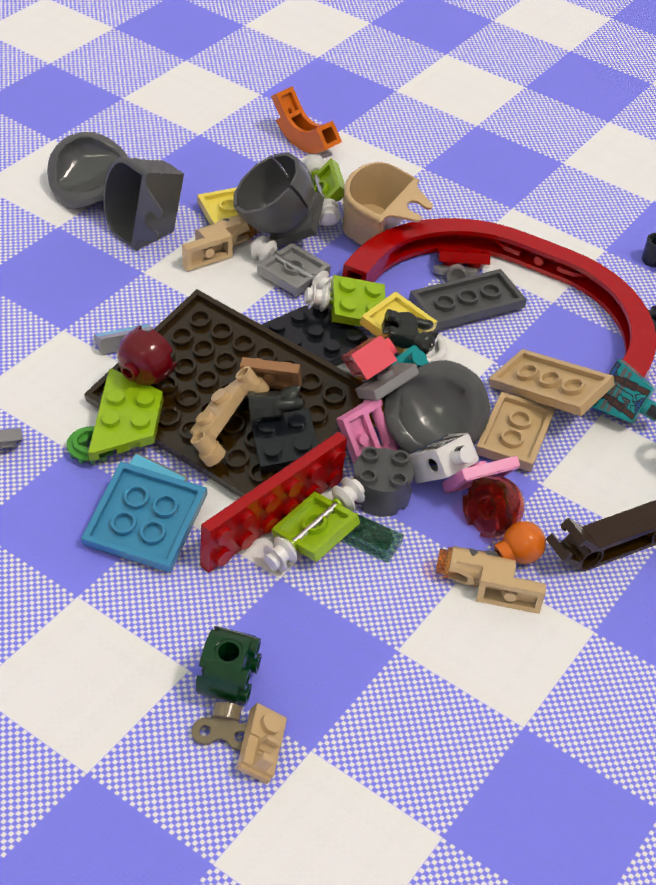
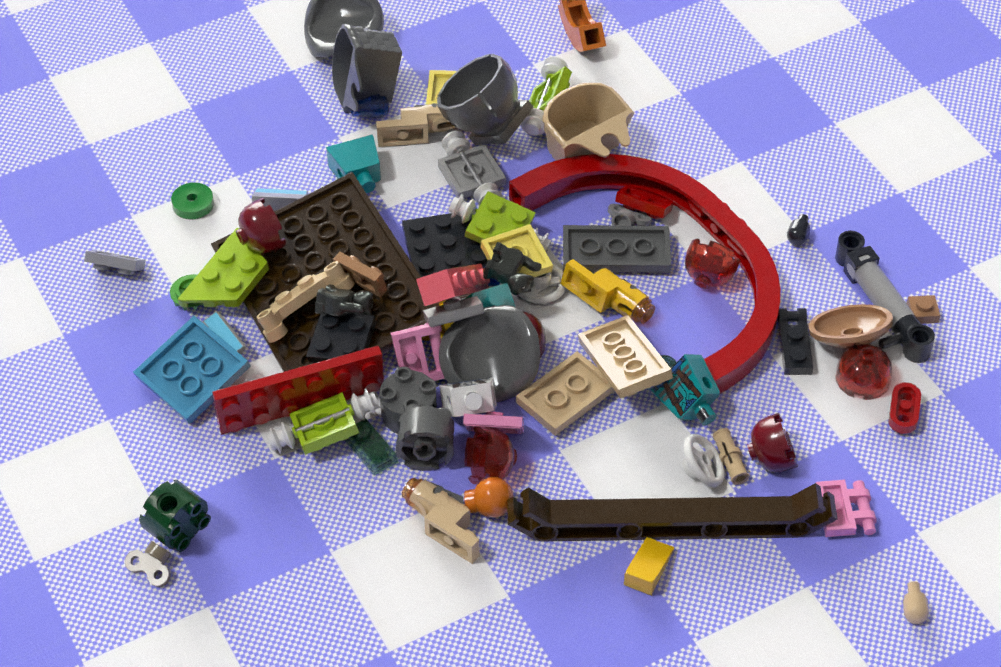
camera: 30 degrees right, 5 degrees up
tan plate [236,703,287,784] -> none
none -> green piece [171,182,214,220]
none -> teal torso [326,135,381,193]
none -> clear blue cone [350,94,389,119]
none -> dark grey brick [396,404,455,471]
none -> yellow plate [560,259,655,324]
none -> clear red cylinder [684,239,741,289]
none -> black cylinder [787,214,810,245]

